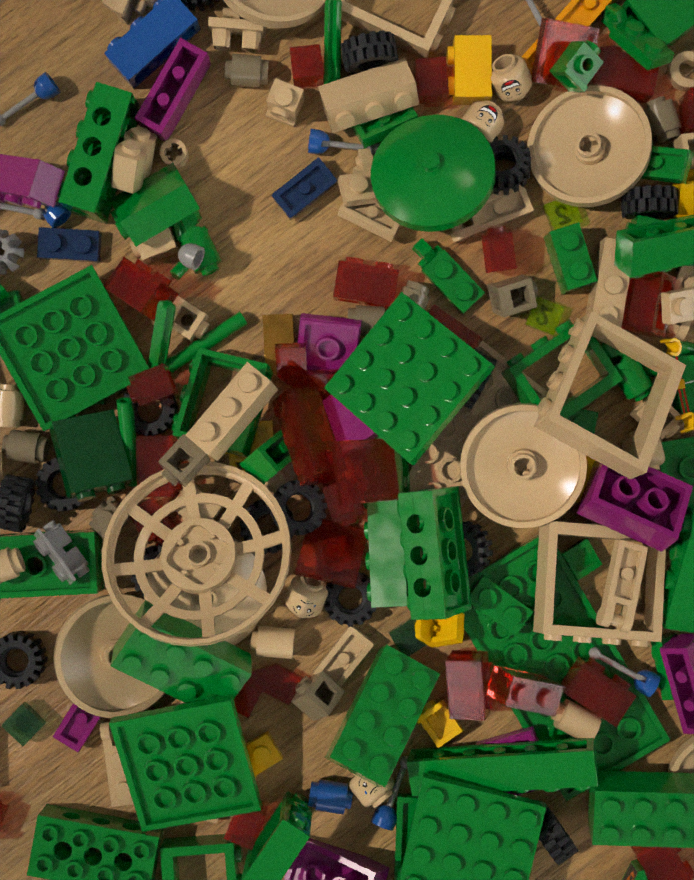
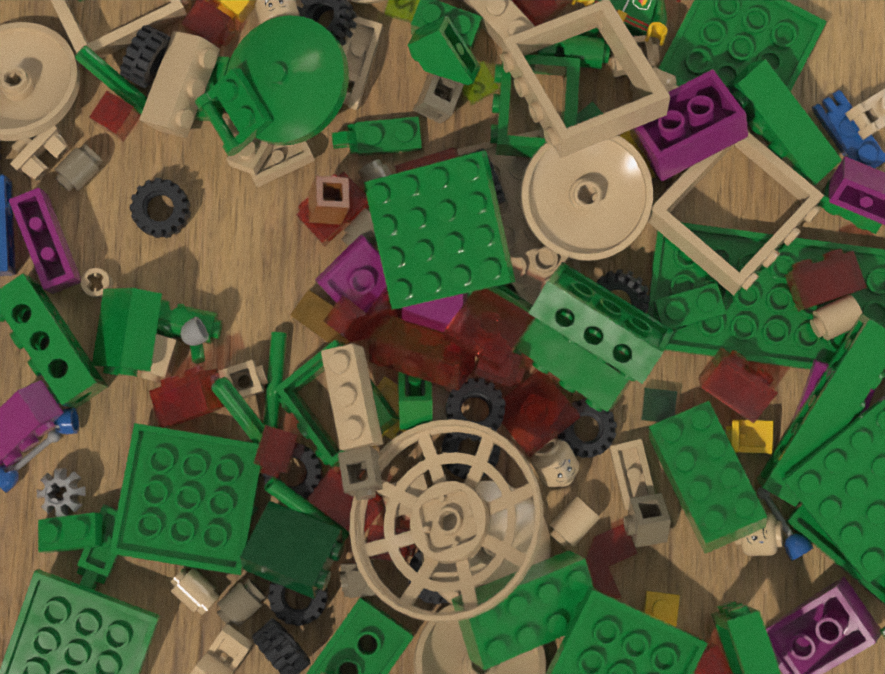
camera: 55 degrees left, 5 degrees down
light grey hinge [33,520,90,585] -> none
dark blue plate [37,227,102,263] -> none
tan brick [111,127,156,193] -> none
tan brick [266,78,305,127] -> none
dark blue plate [271,157,338,221] -> none
hinge [308,129,379,155] -> none
blue brick [308,779,353,815] -> none
yellow bracket [415,613,465,648] -> none
clear red brick [481,225,517,273] -> none
clear red brick [485,665,564,716] -> none
green plate [561,539,603,580] -> none
hinge [589,647,660,697] -> none
tan plate [596,539,648,633] -> none
none -> black tyre [130,178,191,238]
none -> green plate [195,68,273,156]
none -> dark orange brick [308,176,349,225]
none -> green slope [407,15,481,85]

